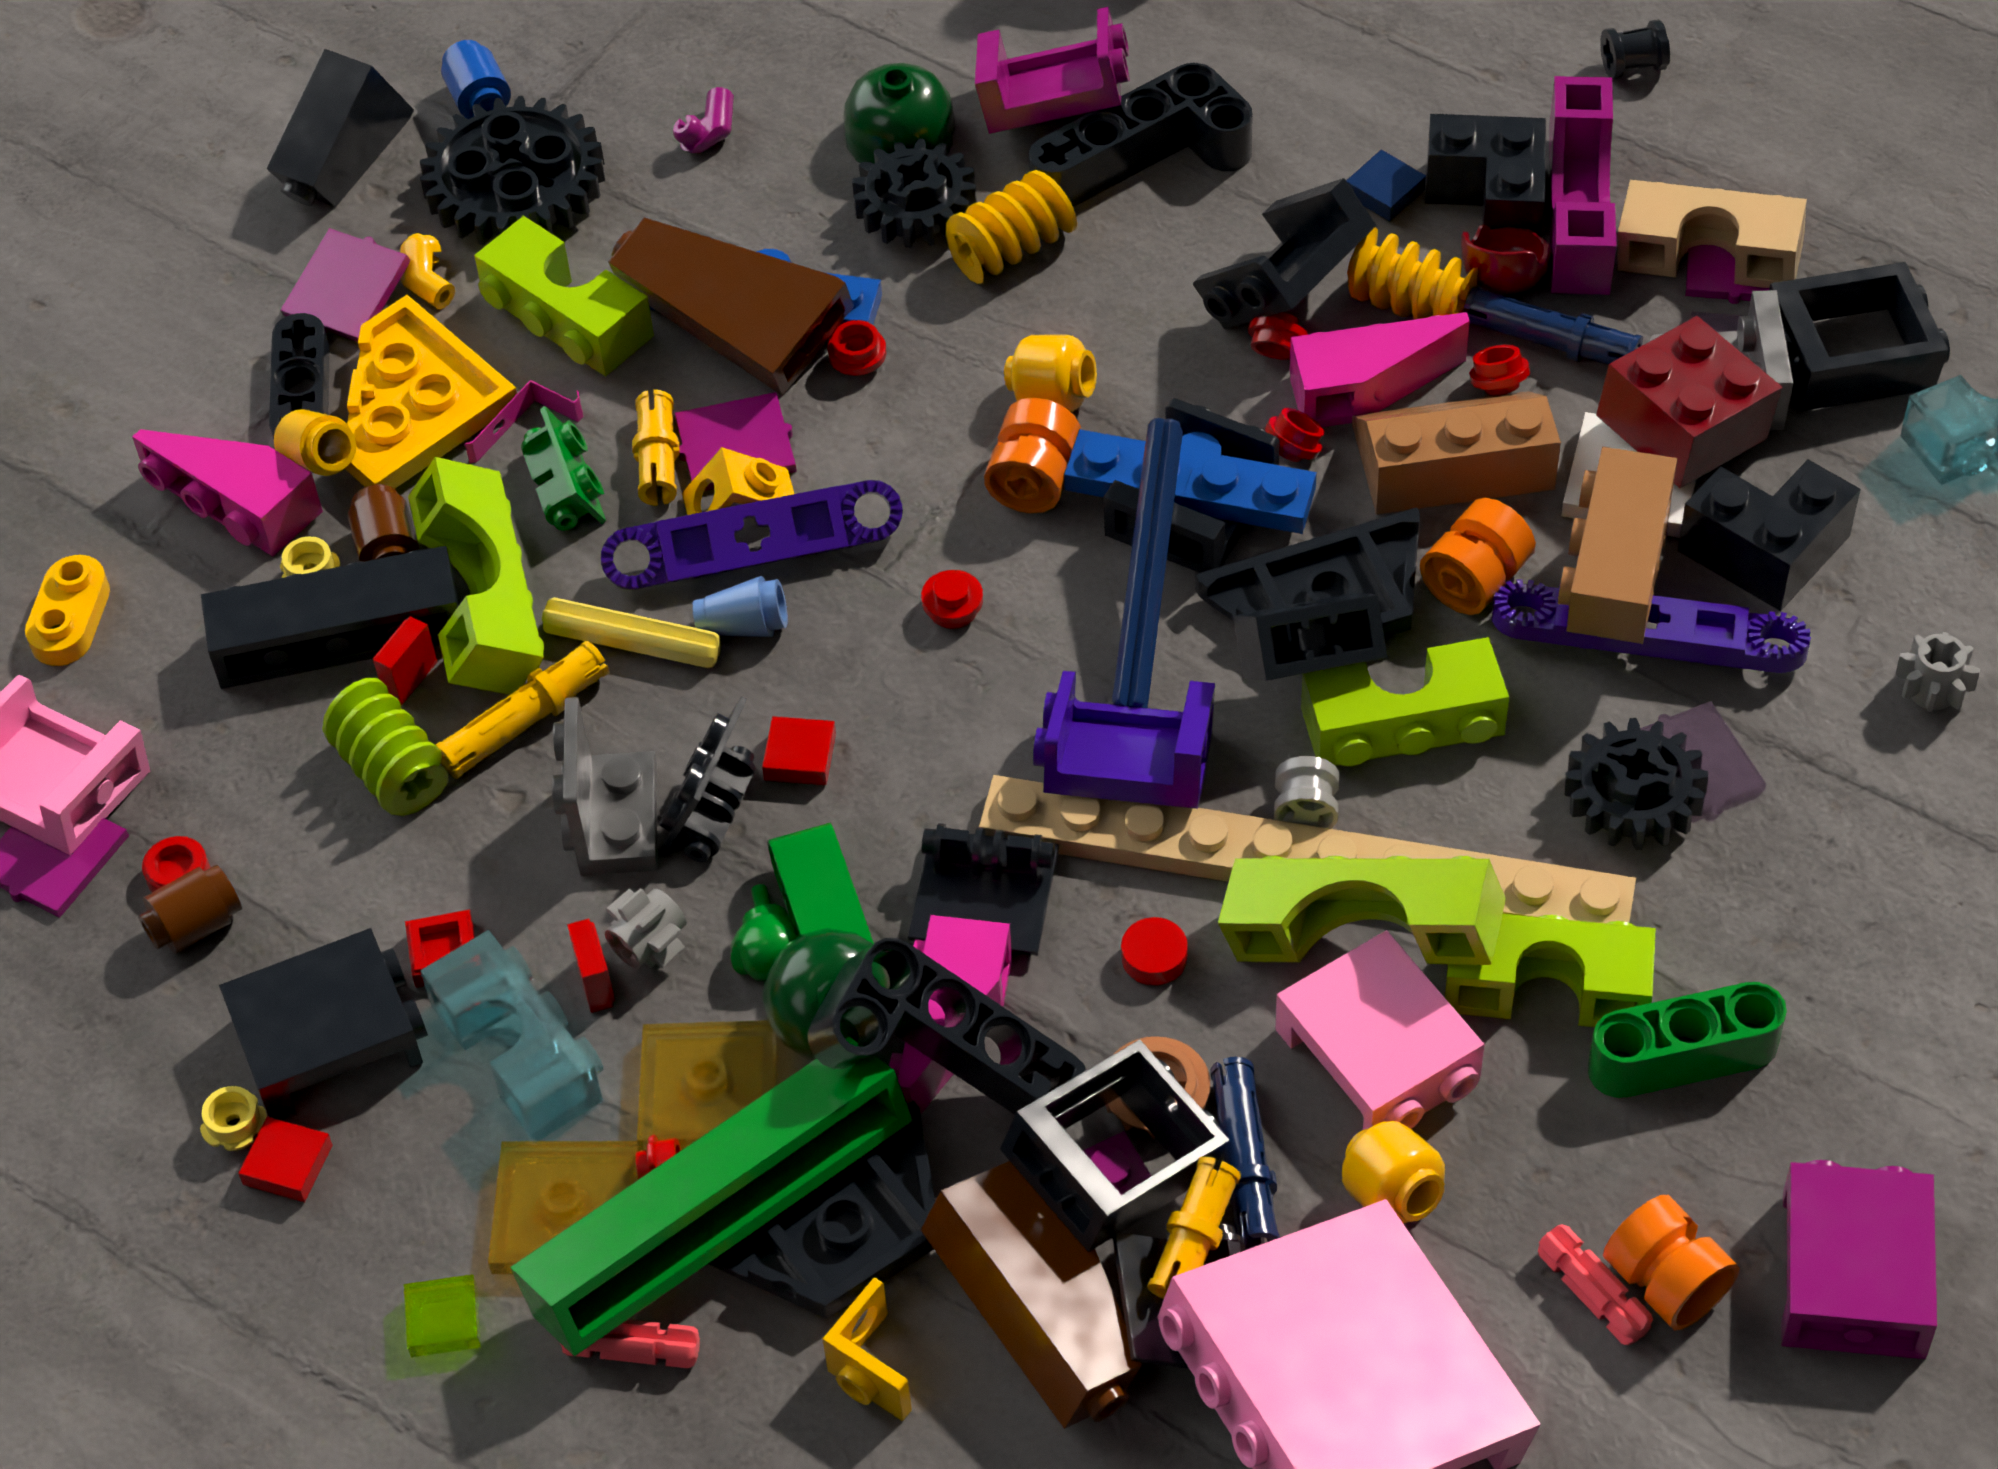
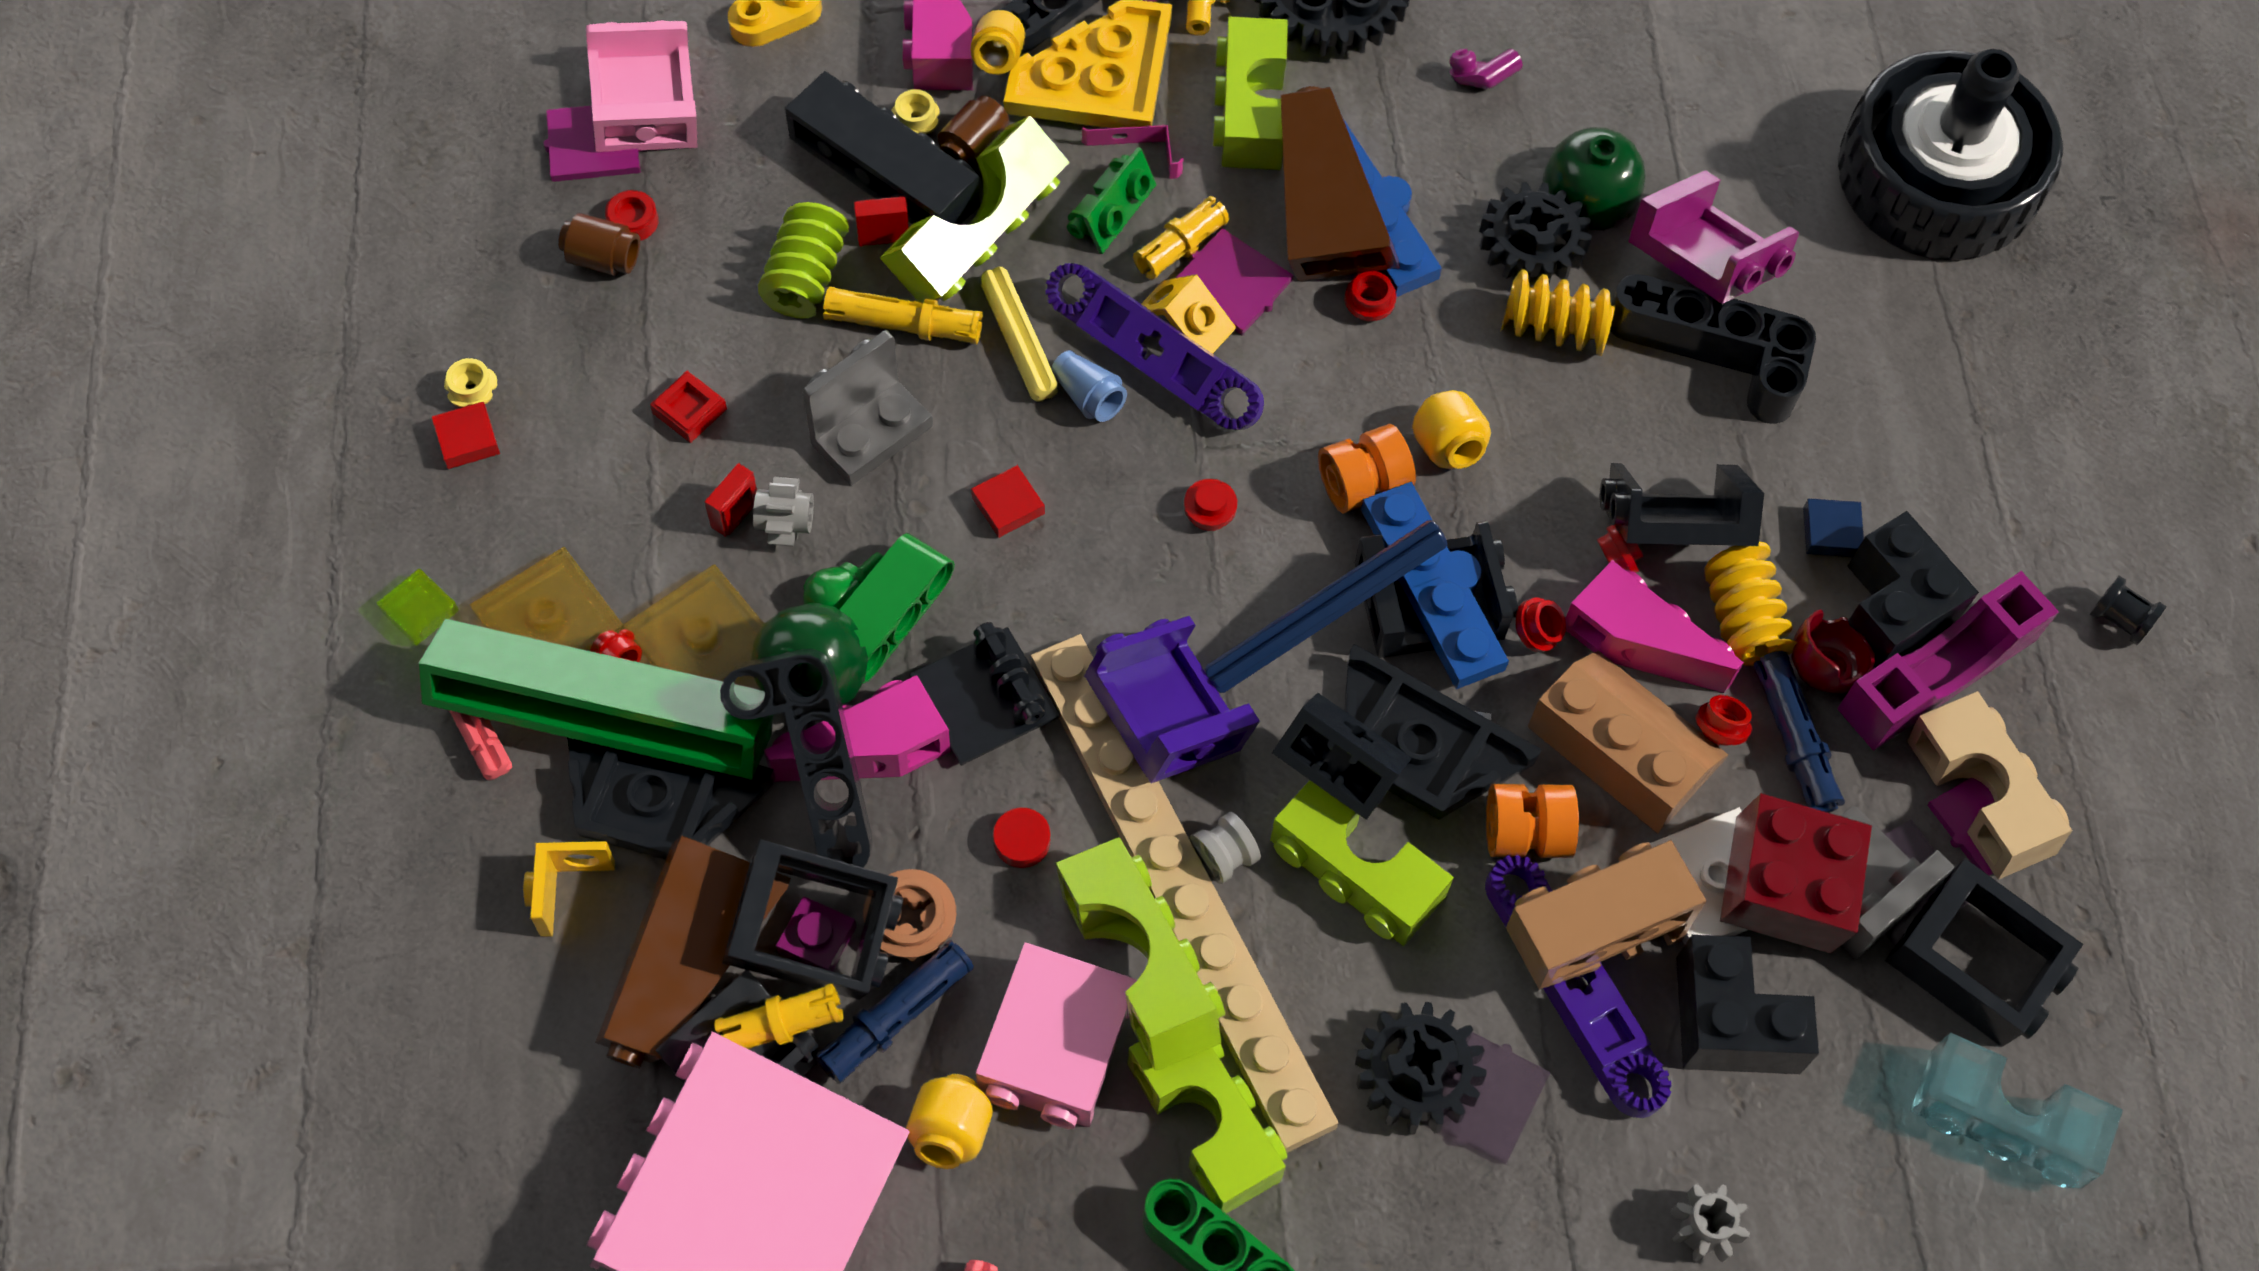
camera: 45 degrees right, 10 degrees up
black panel [219,928,428,1120] -> none
clear light blue arch [420,930,604,1143] -> none
black hinge [659,696,756,862] -> none

